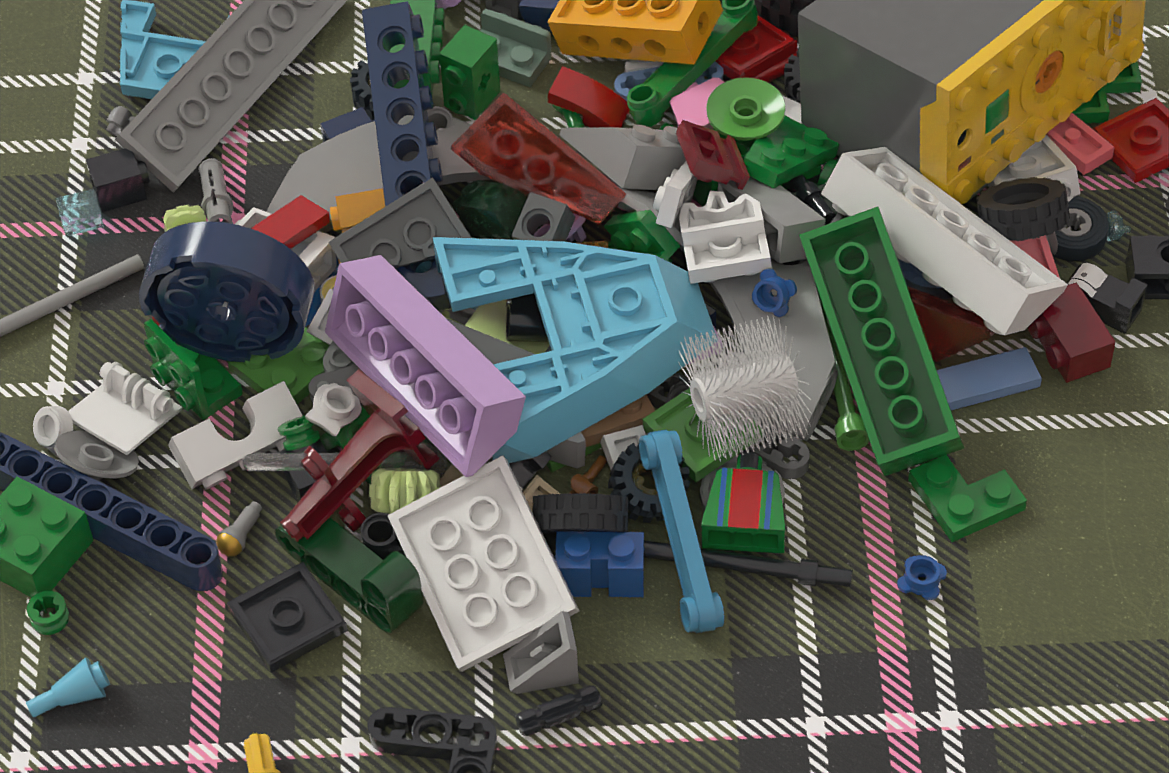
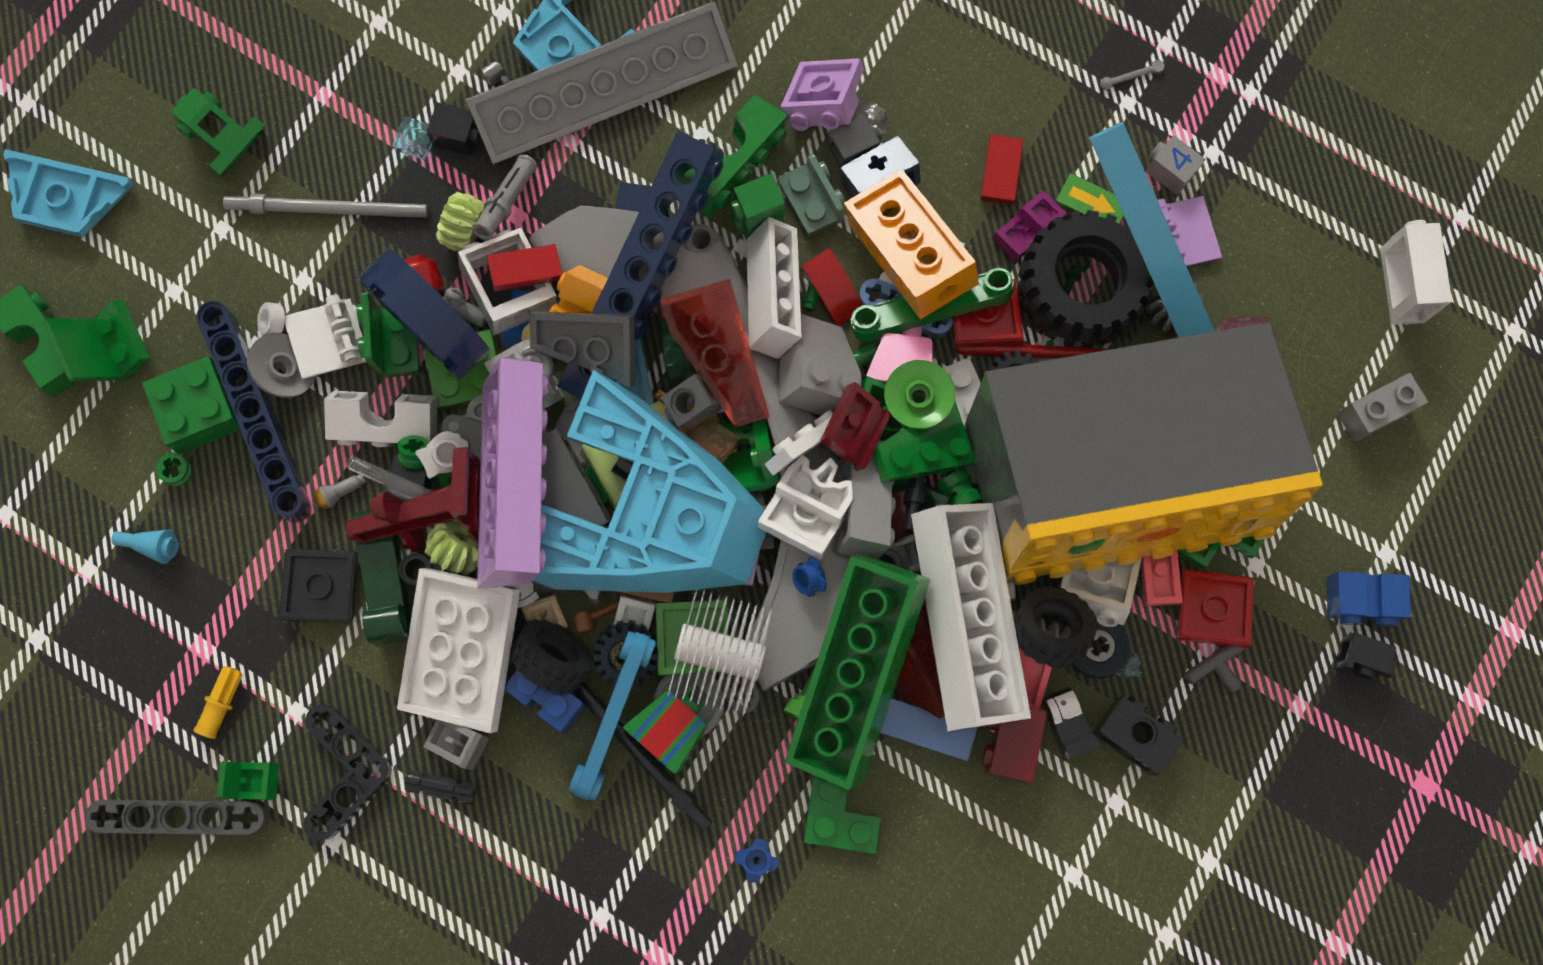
camera: 30 degrees right, 25 degrees up
none -> white brick [746,217,802,359]

